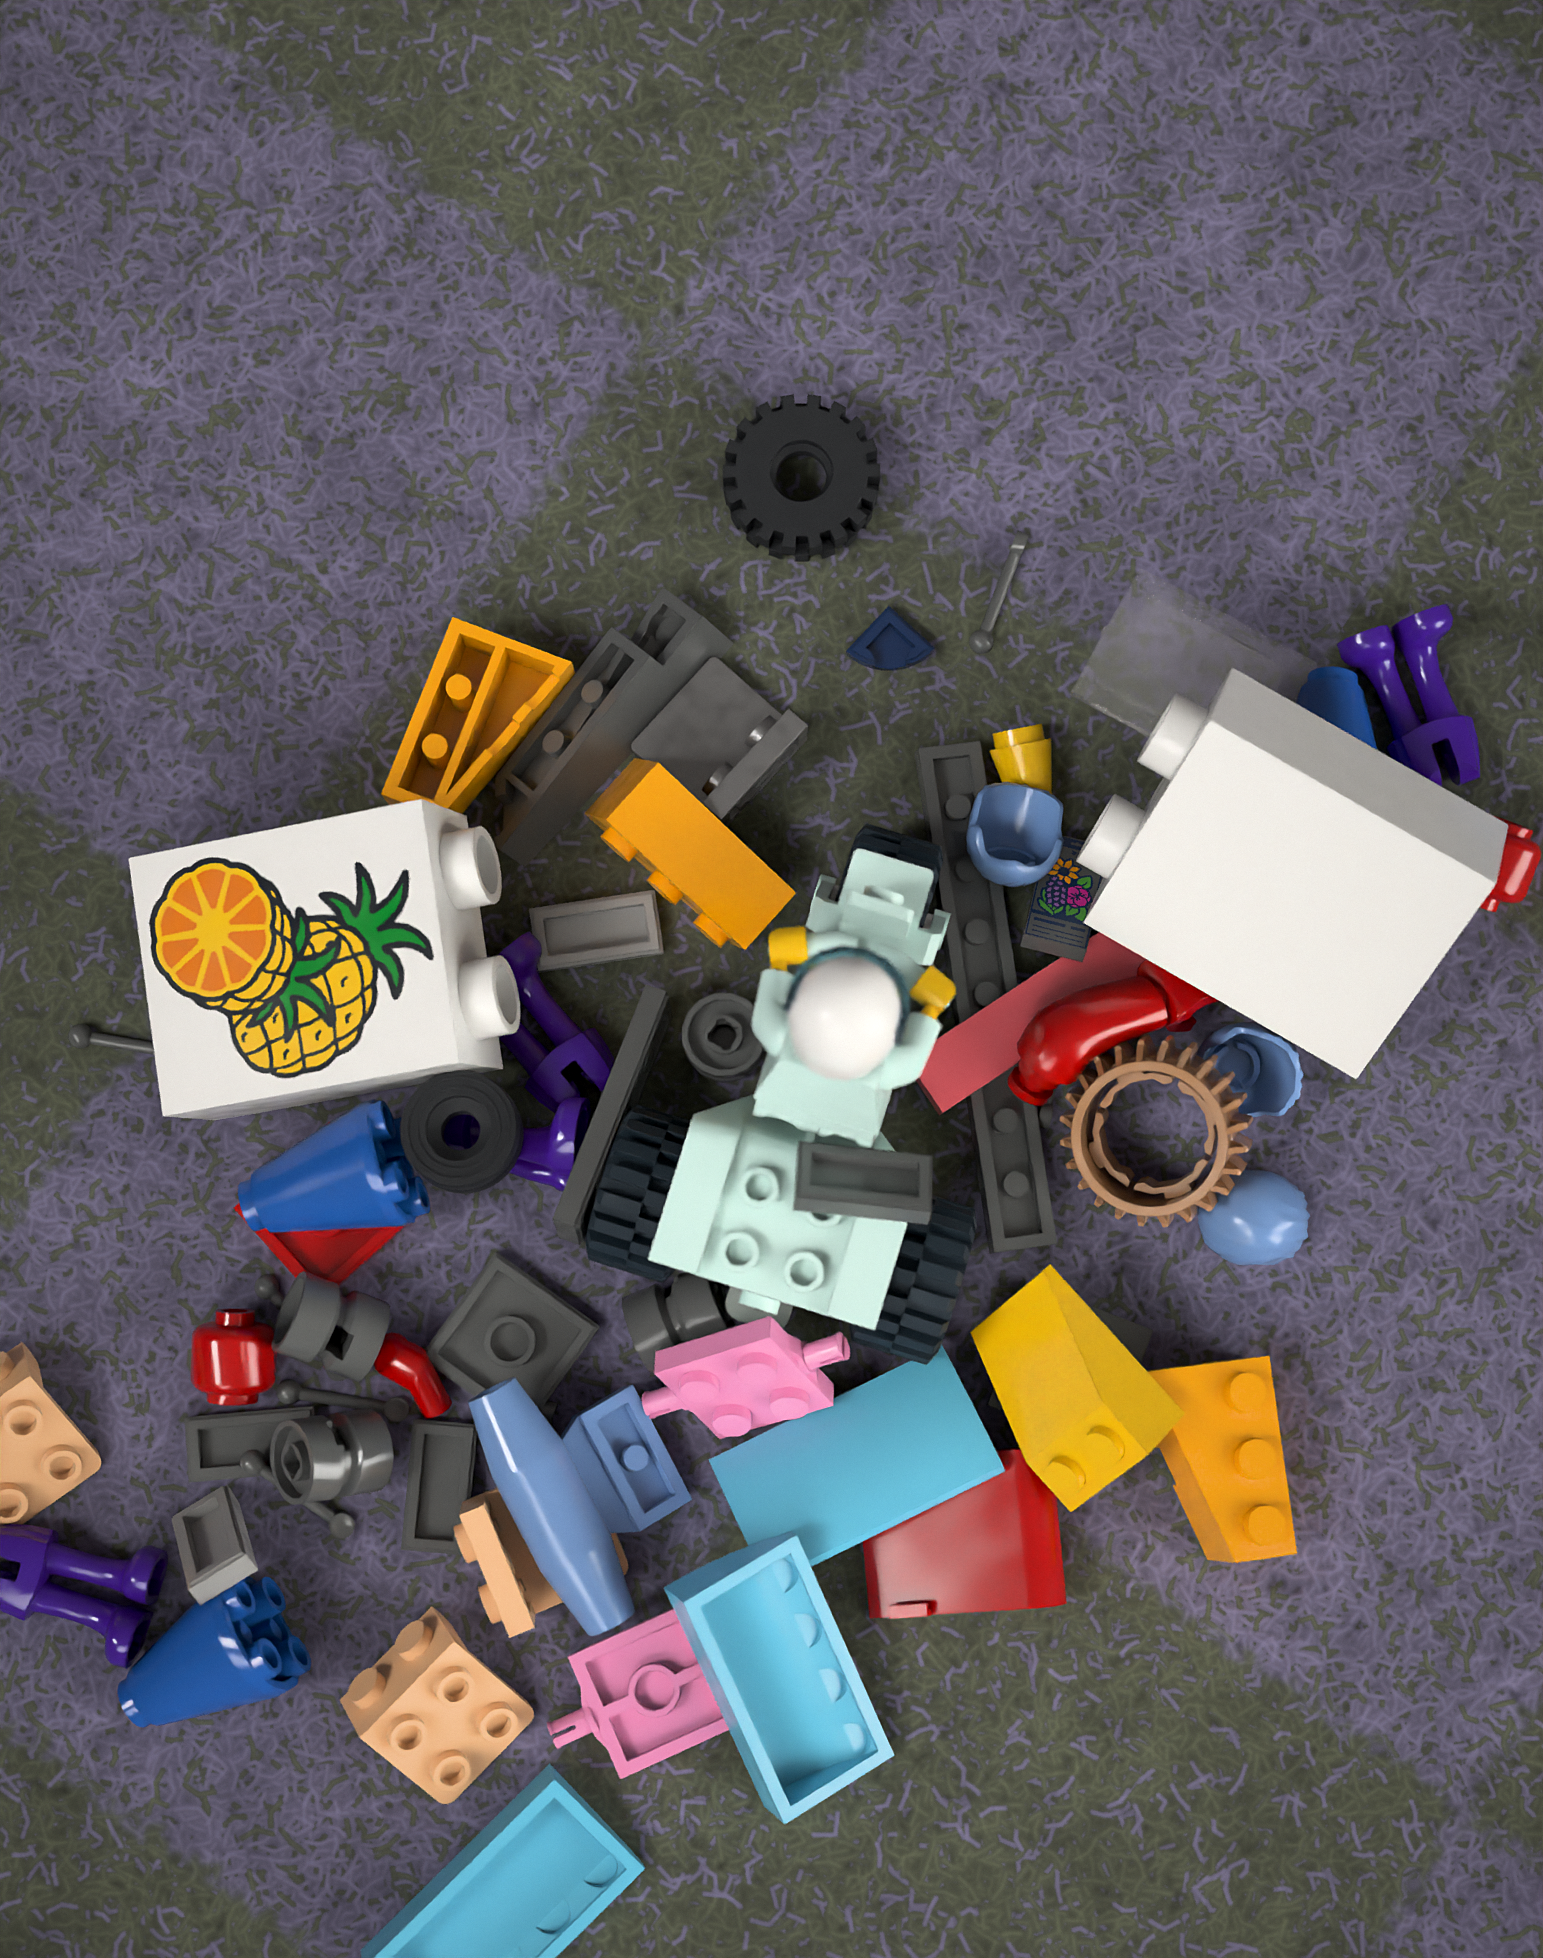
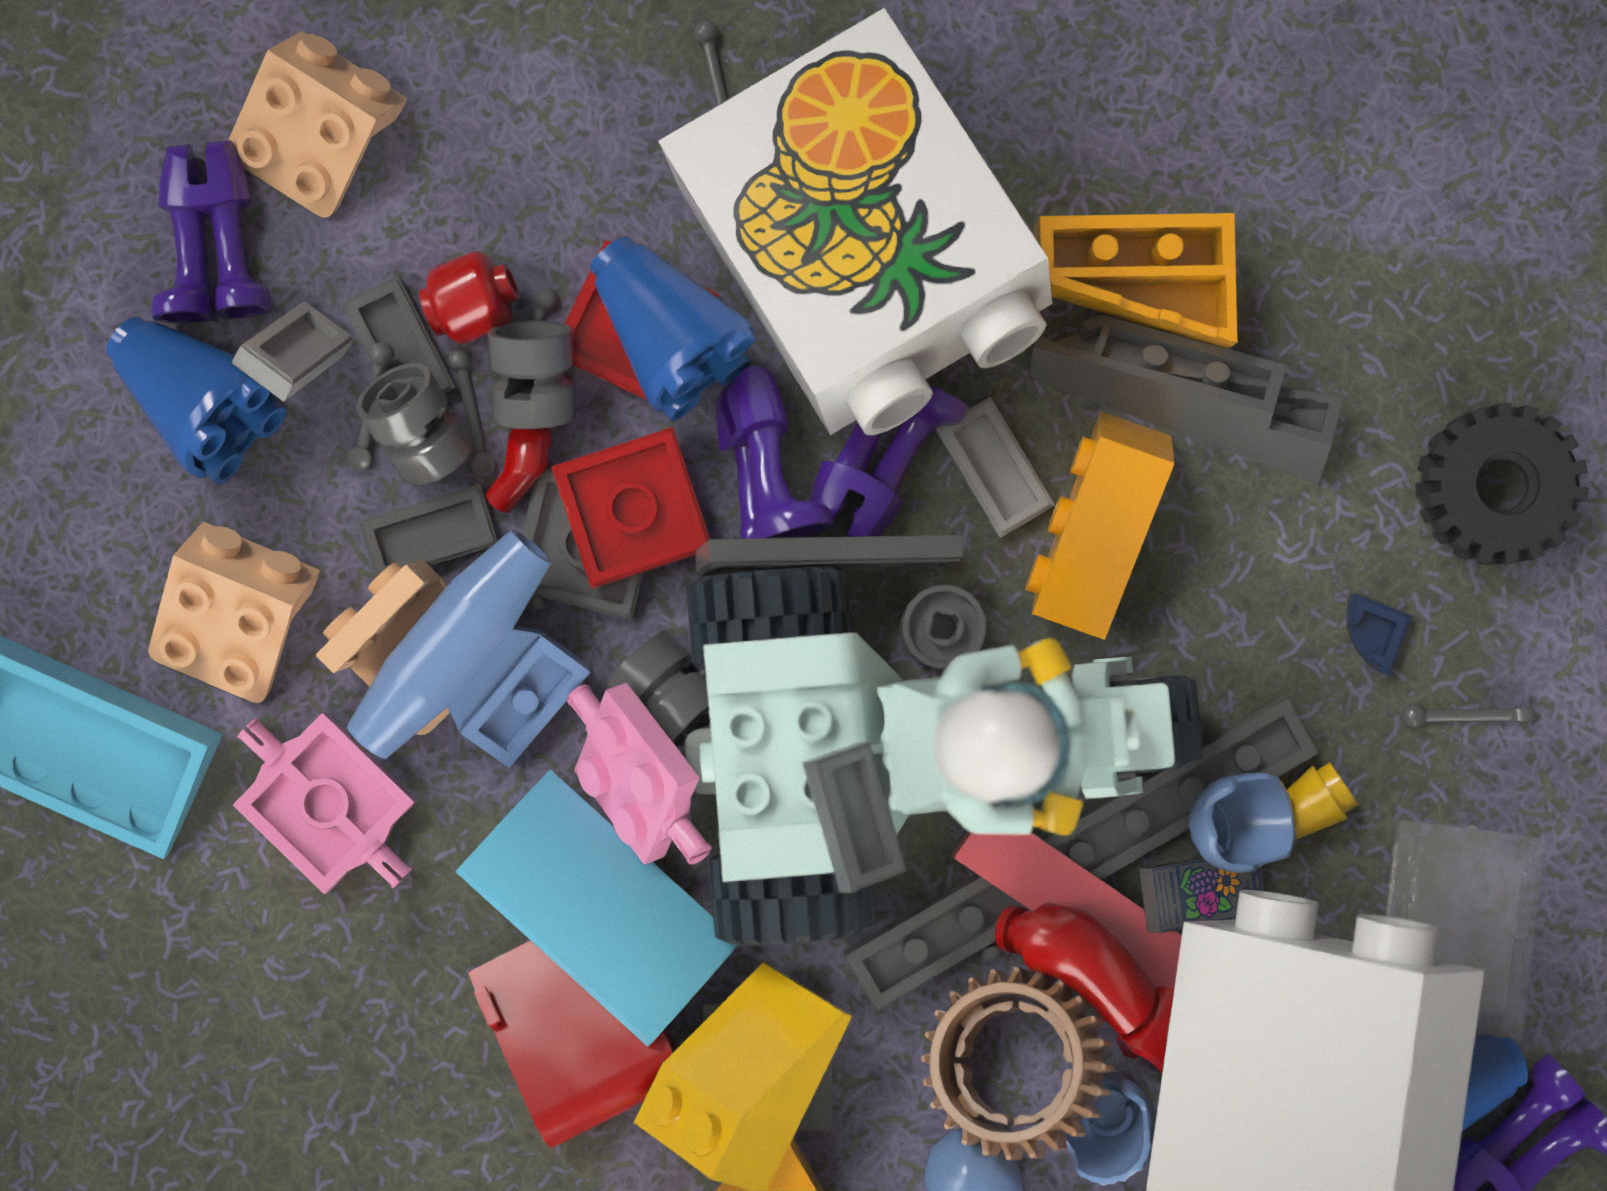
camera: 60 degrees right, 5 degrees up
black tyre [400,1070,524,1194] -> none
flat silver bracket [631,657,808,827] -> none
medium azure slope [664,1531,894,1824] -> none
none -> red tile [551,427,710,589]

